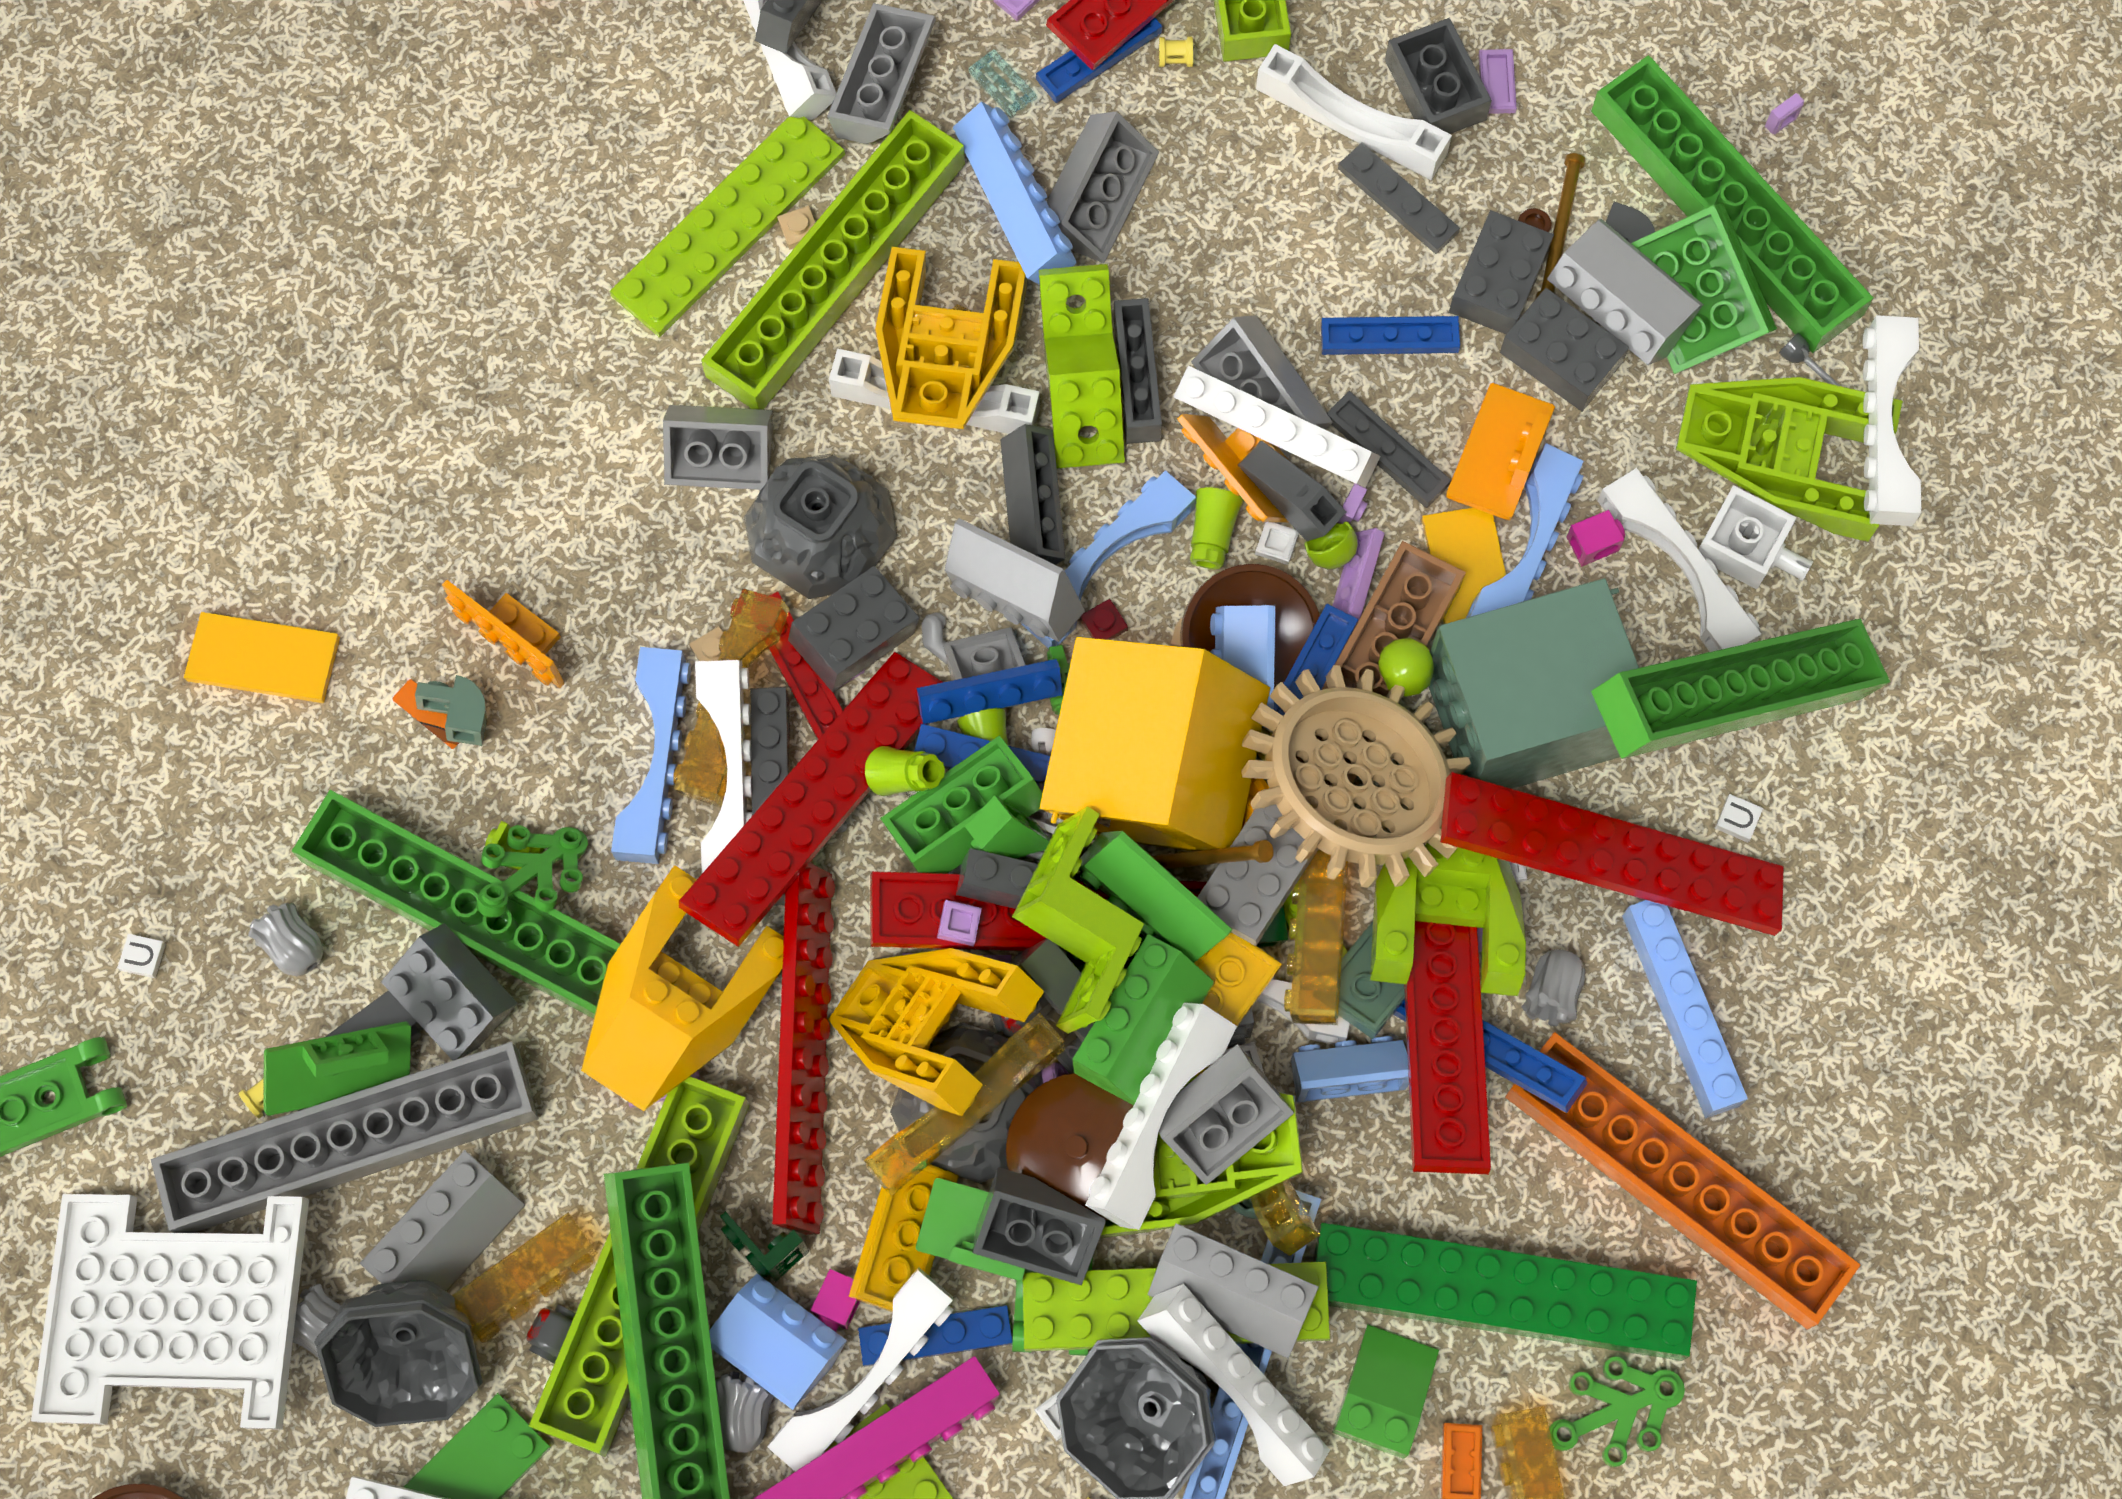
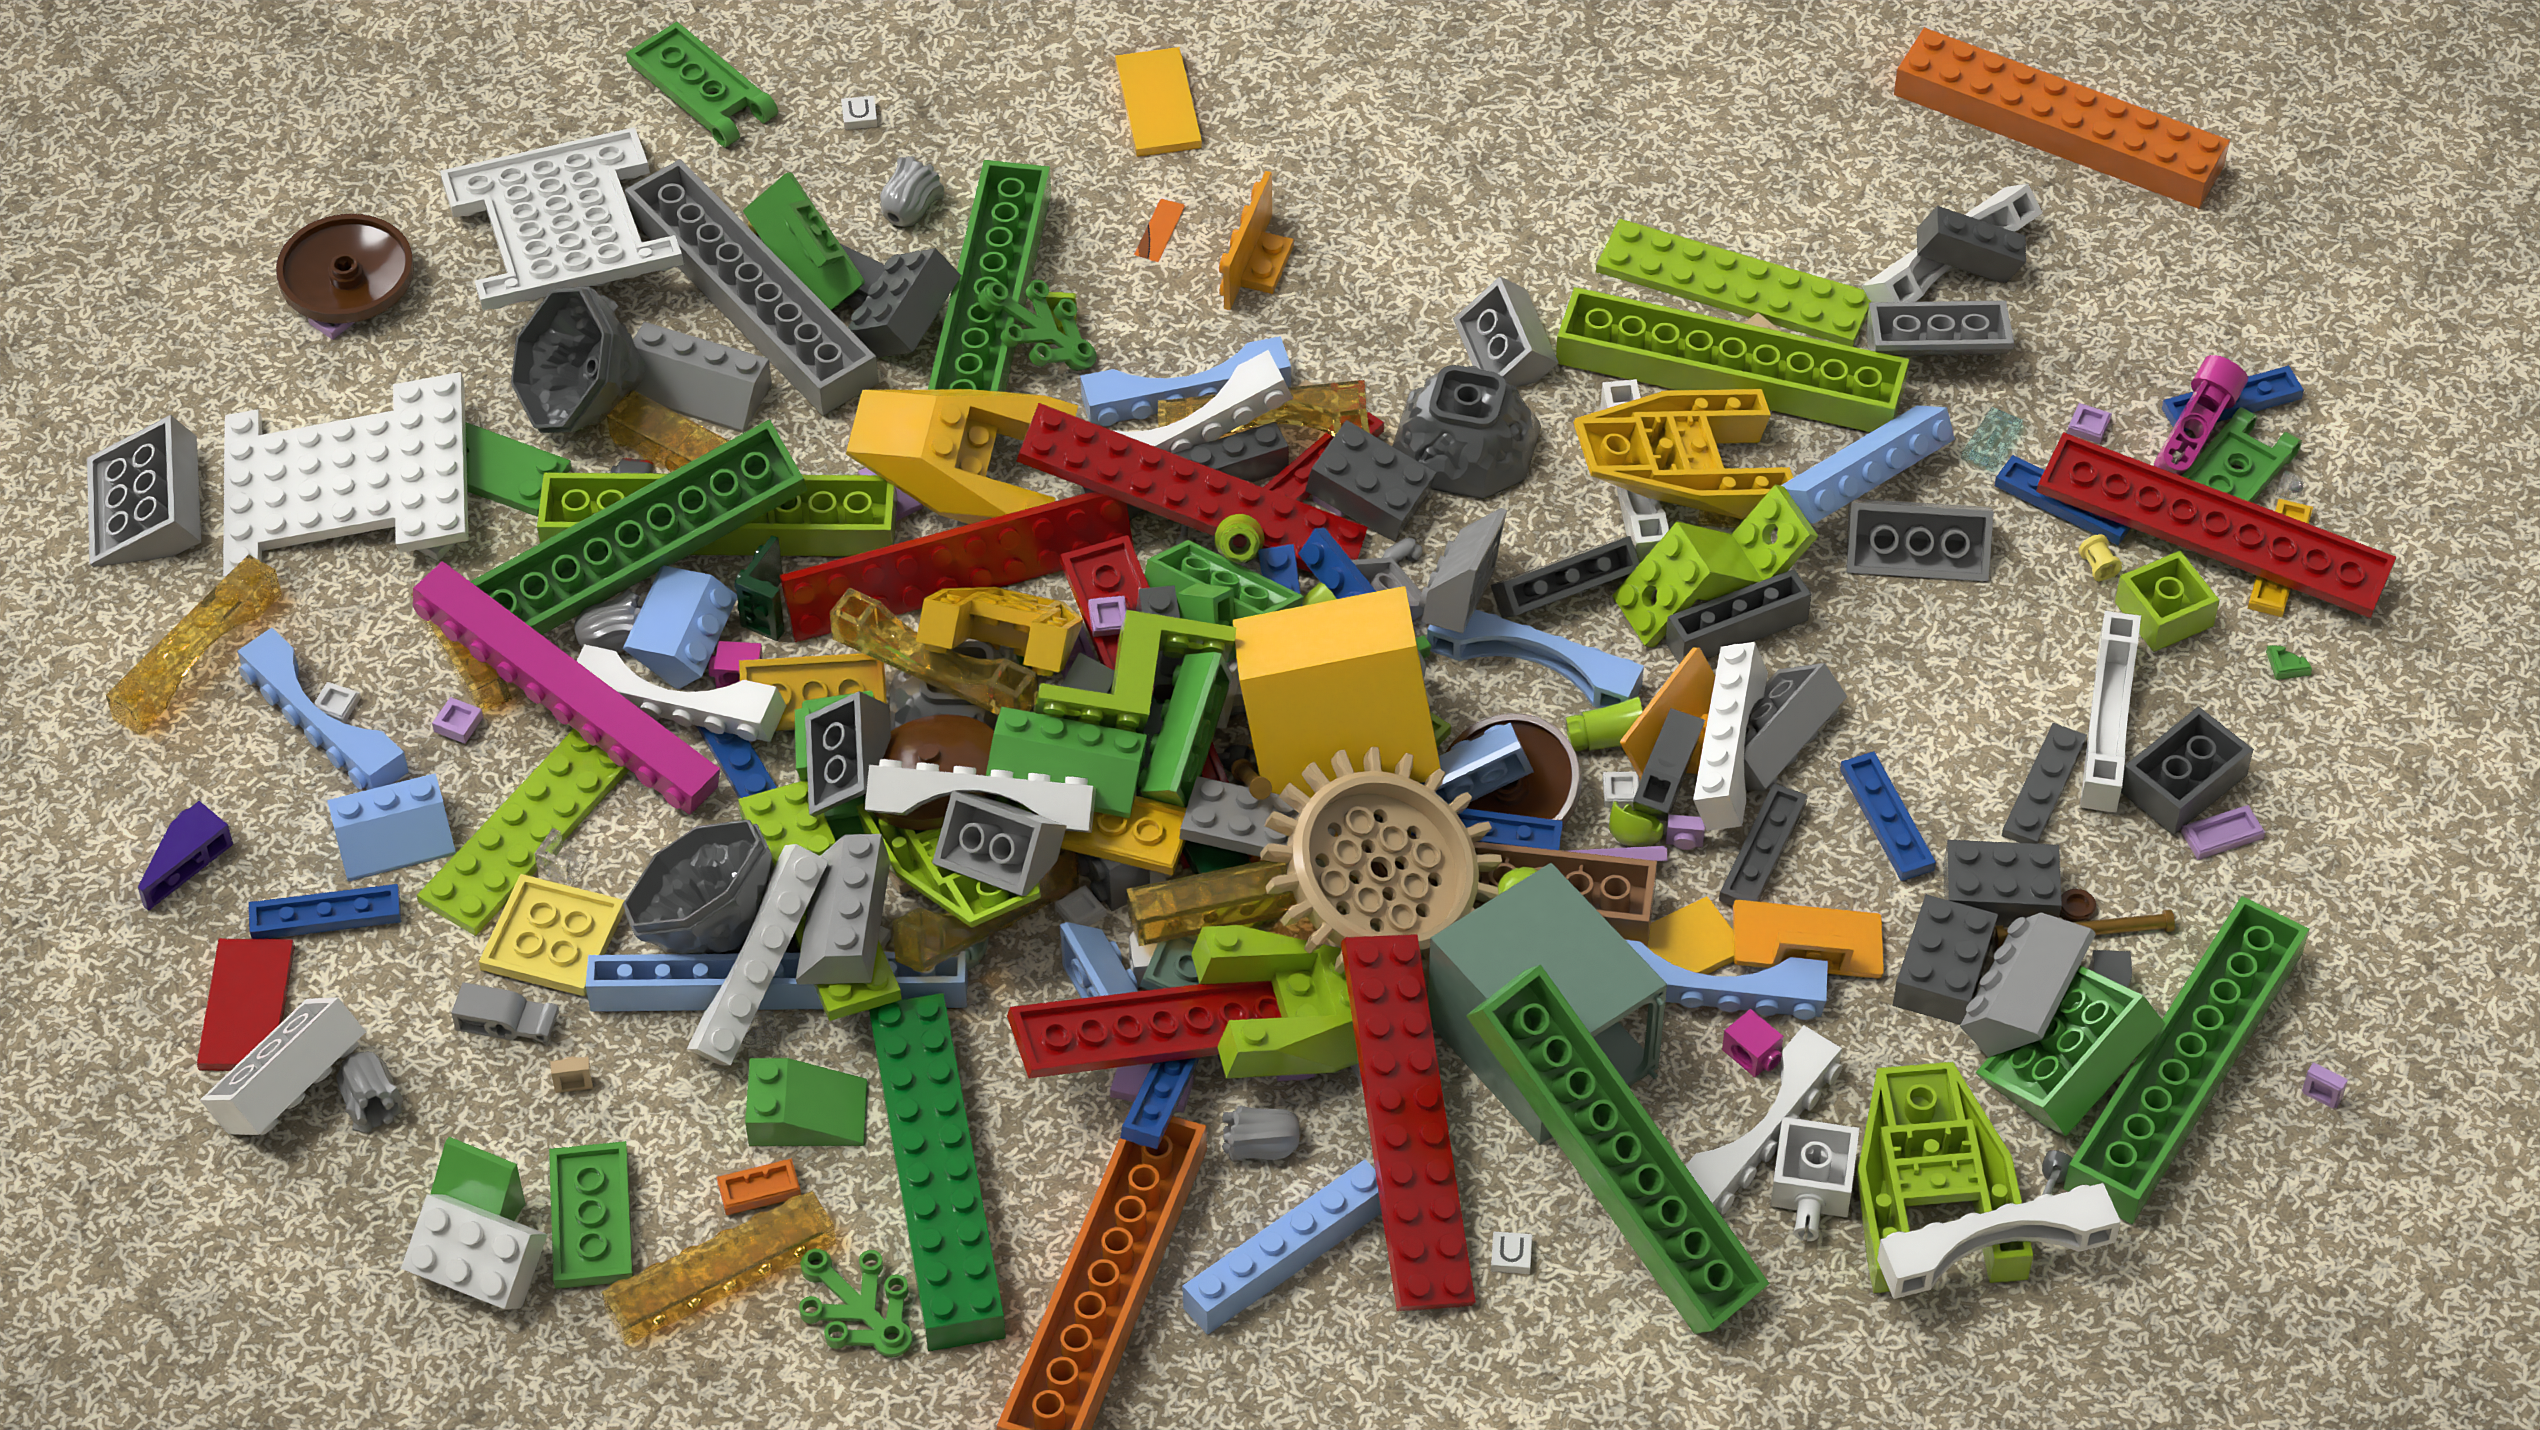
camera: 70 degrees right, 20 degrees down
sand green brick [415,675,487,746] -> none
dark red plate [1080,598,1128,640] -> none

